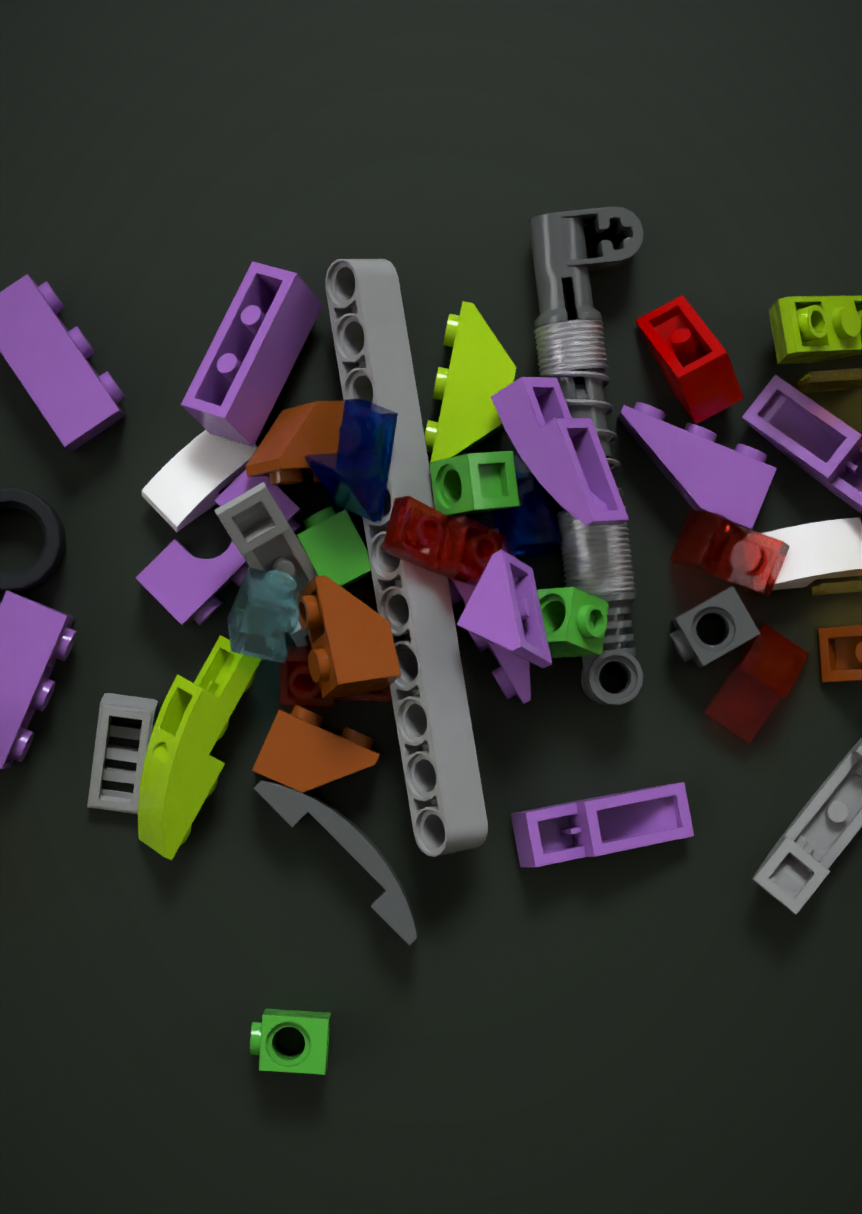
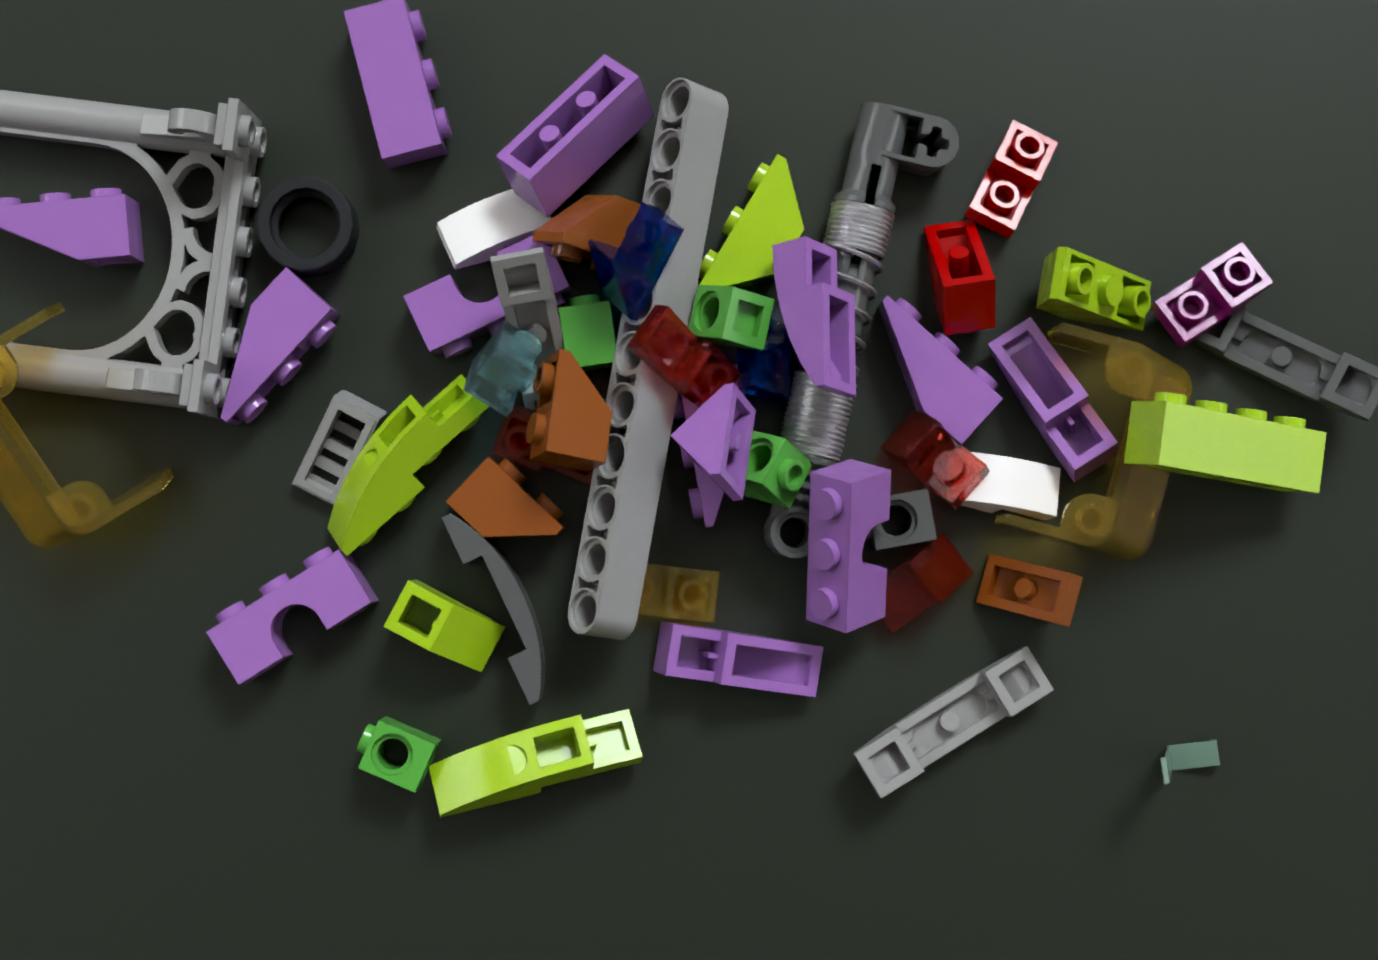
camera: 15 degrees right, 0 degrees up
none -> medium lavender arch [206,546,379,685]
none -> lime slope [383,579,506,672]
none -> lime slope [428,709,643,818]
none -> clear yellow slope [638,563,720,623]
none -> medium lavender arch [806,459,891,633]
none -> red slope [964,120,1058,239]

